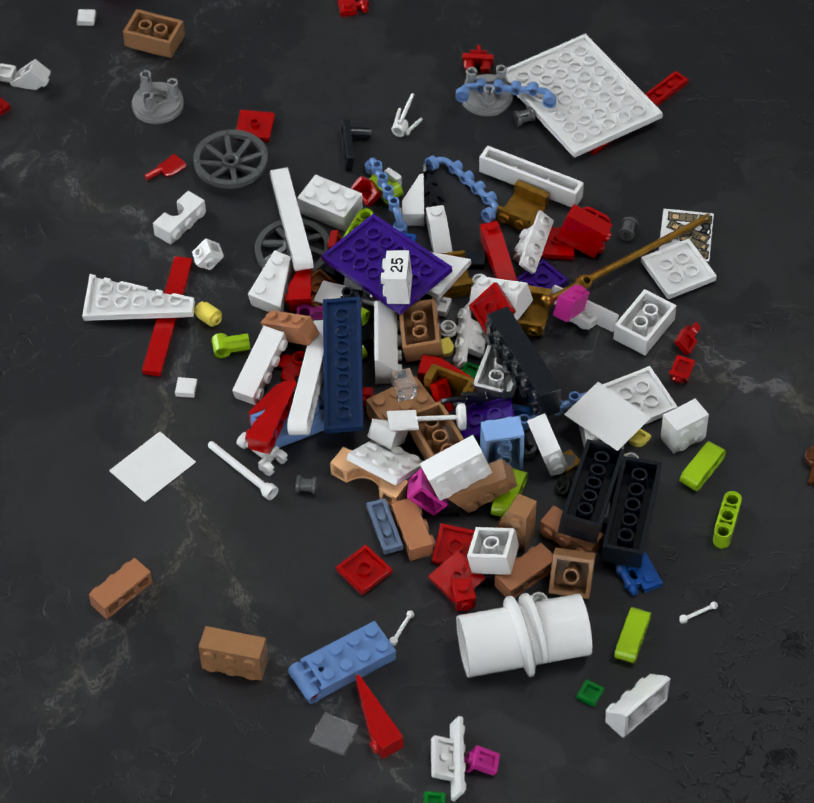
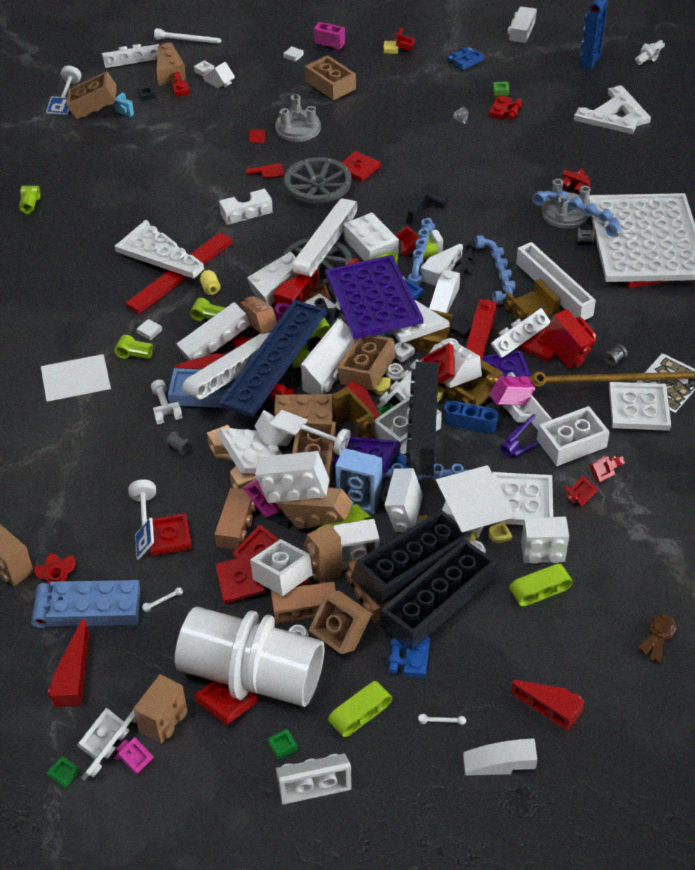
camera: 30 degrees right, 5 degrees down
white brick [192,238,224,270] -> none
white piece [208,441,278,500] -> none
red slope [245,382,297,455] -> none
clear piece [310,713,358,755] -> none
sand blue plate [366,498,403,555] -> none
white brick [381,250,413,304] -> none
white plant [391,93,423,137] -> none
clear brick [391,368,417,402] -> none
red plate [430,378,453,413] -> none
black piece [441,390,513,408] -> none
red bracket [450,577,476,611] -> none
lime beam [713,491,742,548] -> none
none -> red plate [34,553,76,584]
none -> lime piece [114,335,153,359]
none -> white piece [128,479,156,560]
none -> medium nougat brick [133,674,187,744]
none -> red plate [194,681,258,725]
none -> red slope [249,129,266,143]
none -> white brick [333,519,379,570]
none -> blue beam [443,401,498,434]
none -> clear tile [453,107,468,123]
none -> white slope [463,739,537,775]
none -> dark purple plant [500,414,538,457]
none -> red slope [511,680,584,731]

